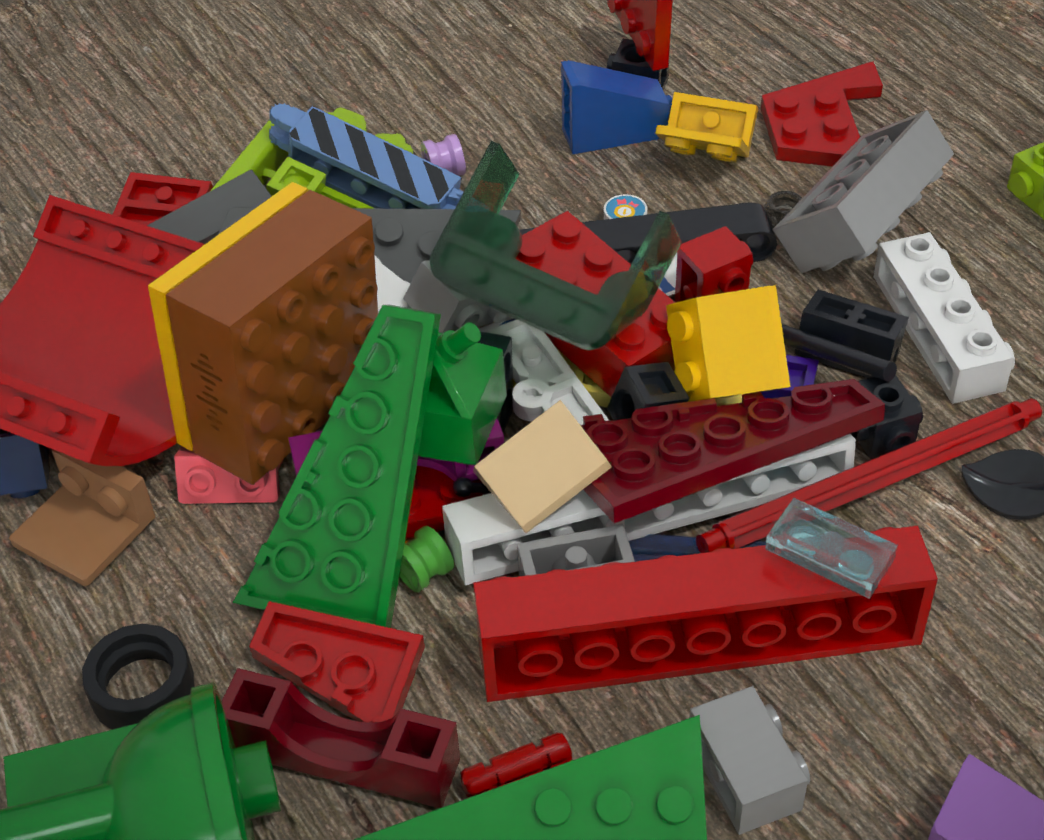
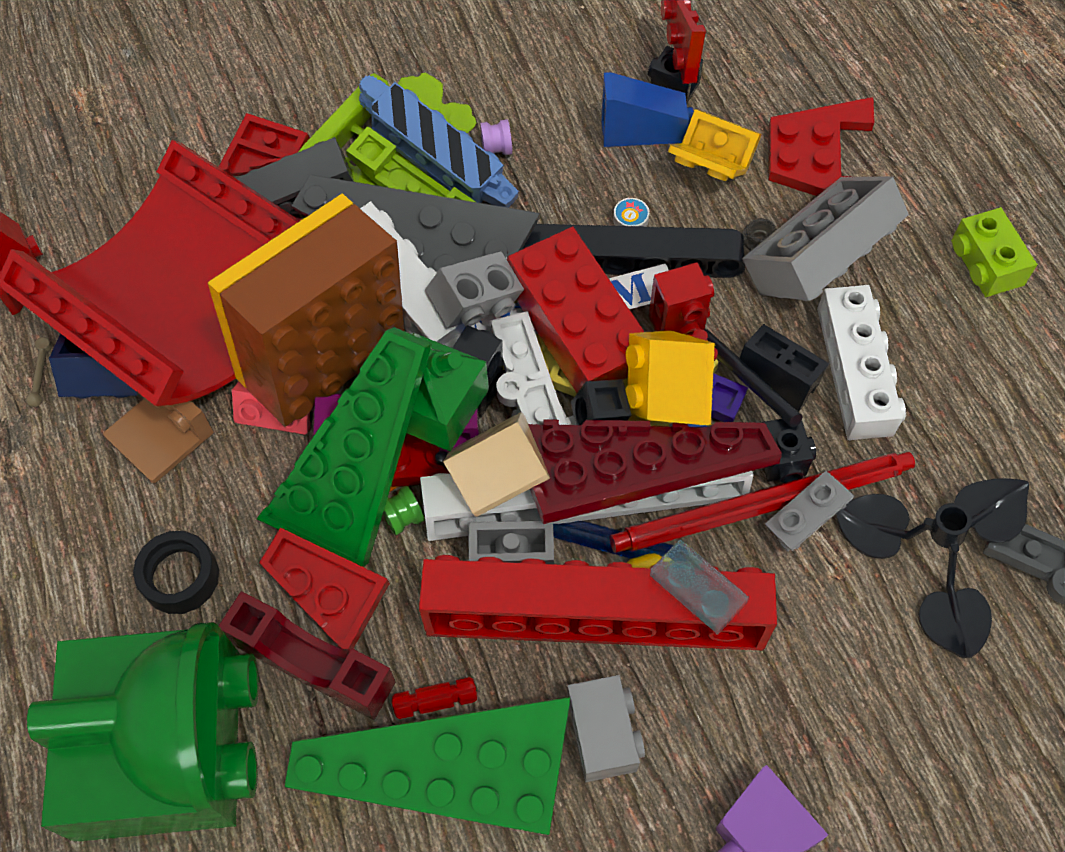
camera: 10 degrees right, 15 degrees up
clear green windscreen [430,141,682,350] -> none
none -> light grey hinge [765,471,855,552]

